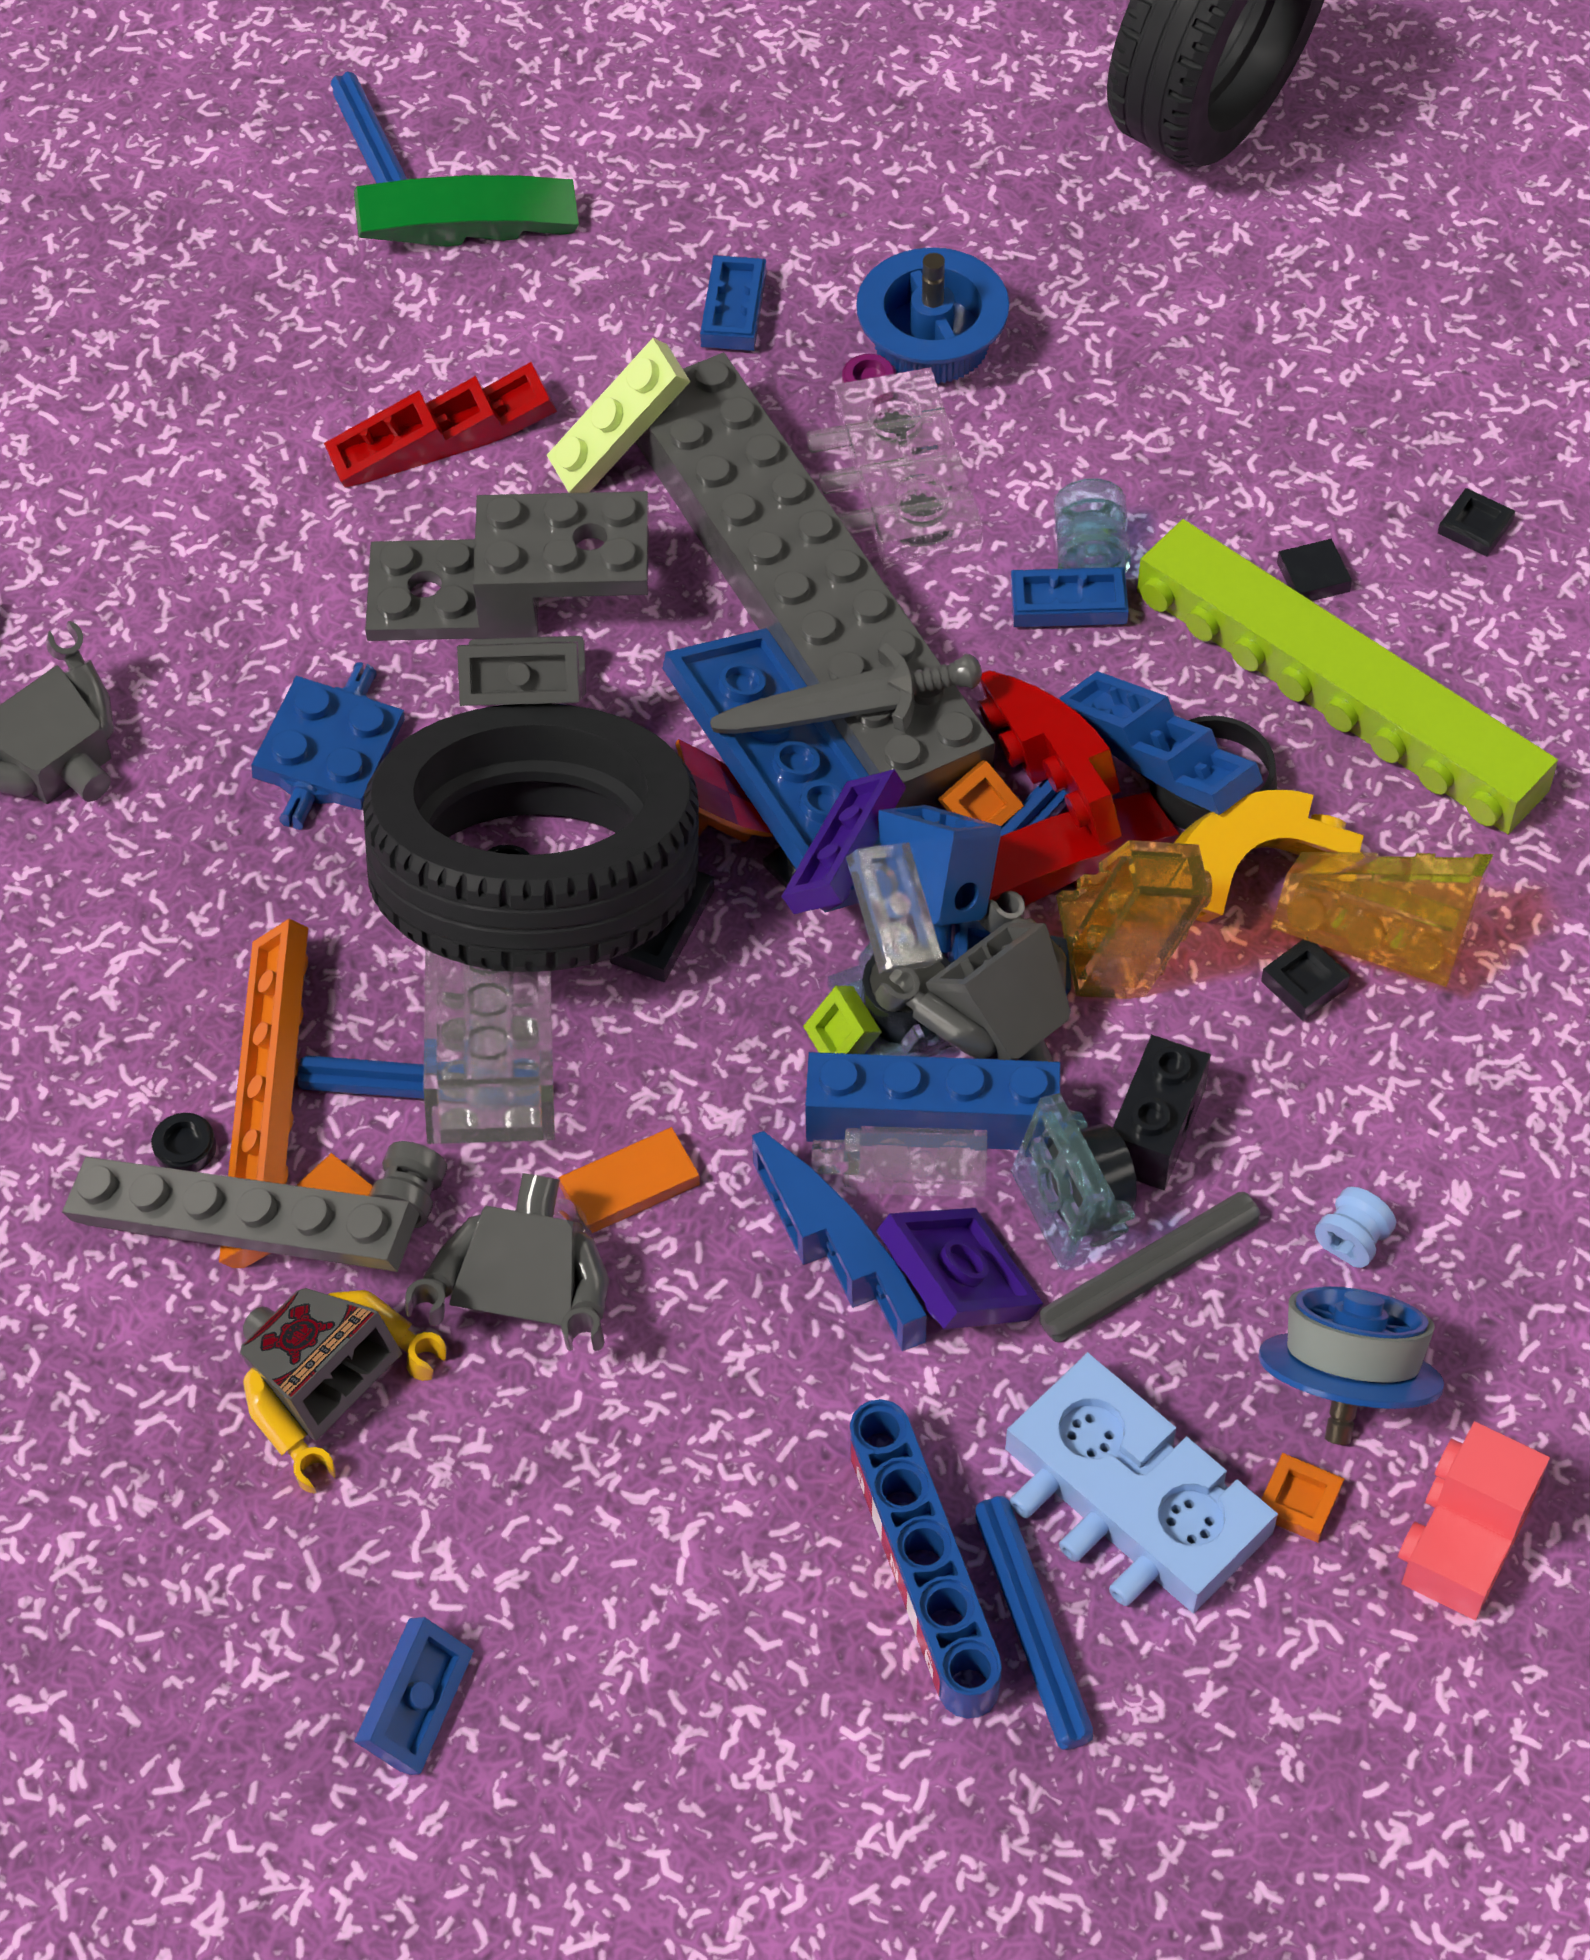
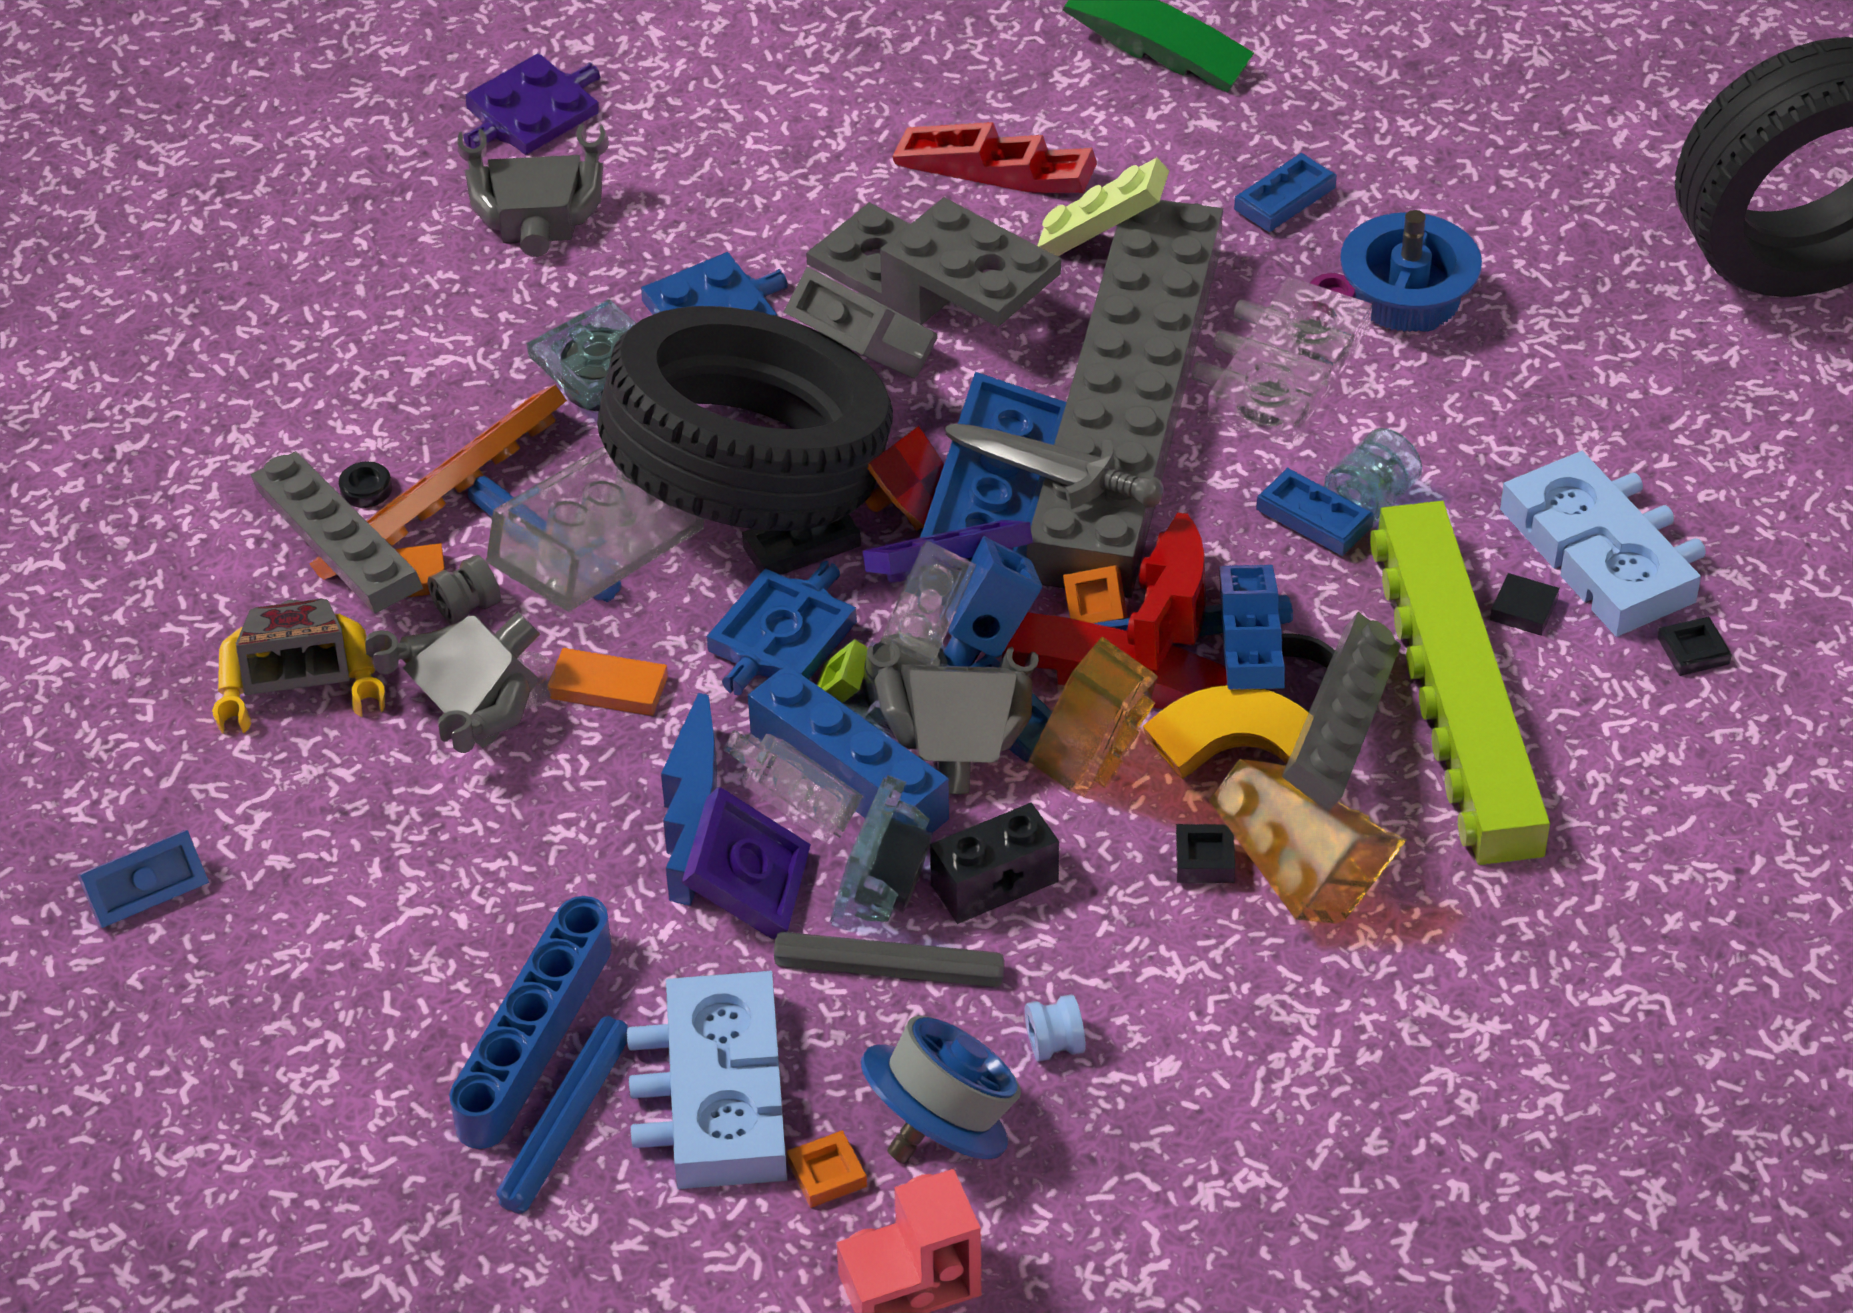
camera: 40 degrees right, 10 degrees down
none -> clear light blue piece [526,299,636,411]
none -> blue plate [706,561,857,696]
none -> dark grey plate [1282,612,1401,812]
none -> light blue piece [1500,450,1706,637]

